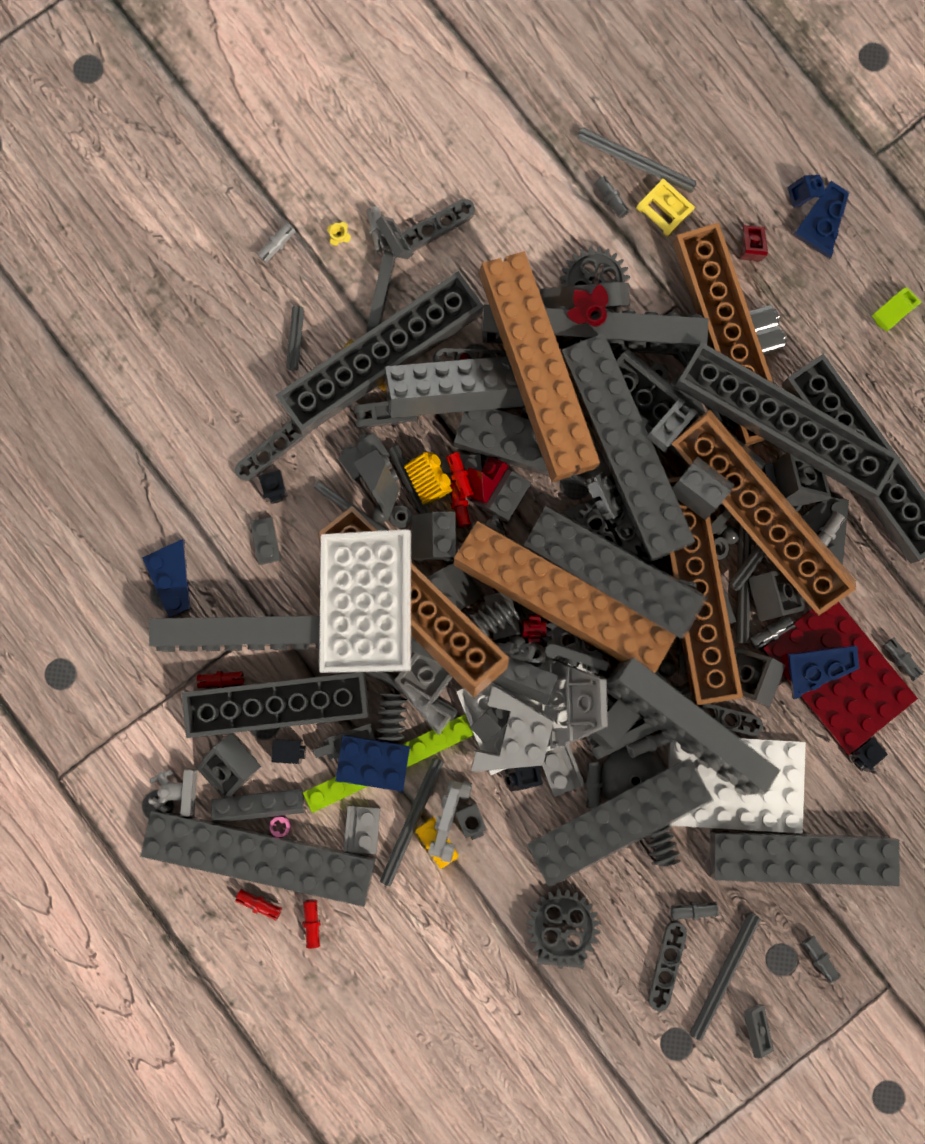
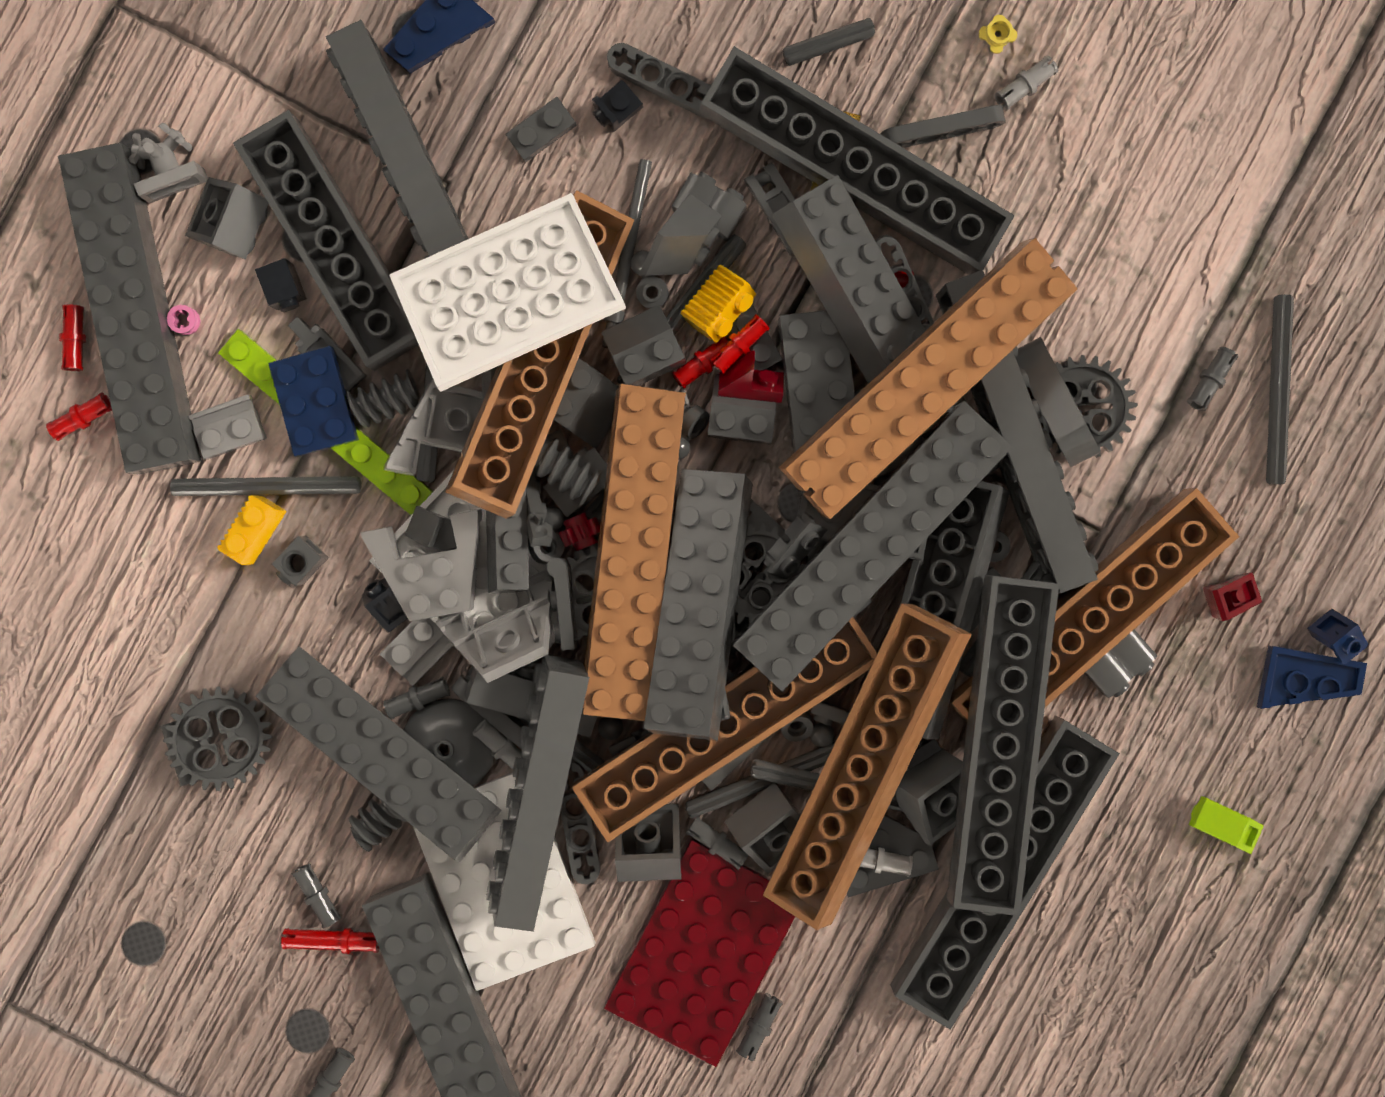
camera: 65 degrees right, 5 degrees up
red pin [196,671,244,689] -> none
dark grey plate [212,789,304,823] -> none
dark grey plate [375,216,414,259] -> none
dark grey beam [402,199,475,252] -> none
light grey plate [428,780,473,863] -> none
dark red plate [567,284,609,327] -> none
light yellow plate [636,179,695,238] -> none
dark grey plate [647,397,698,452] -> none
dark grey beam [648,921,687,1011] -> none
dark grey slope [672,457,734,520] -> none
dark grey axle [690,912,760,1041] -> none
dark grey plate [744,1004,774,1058] -> none
dark blue wing [787,645,859,700] -> none
black bracket [851,737,888,772] -> none
none -> red pin [281,928,380,954]

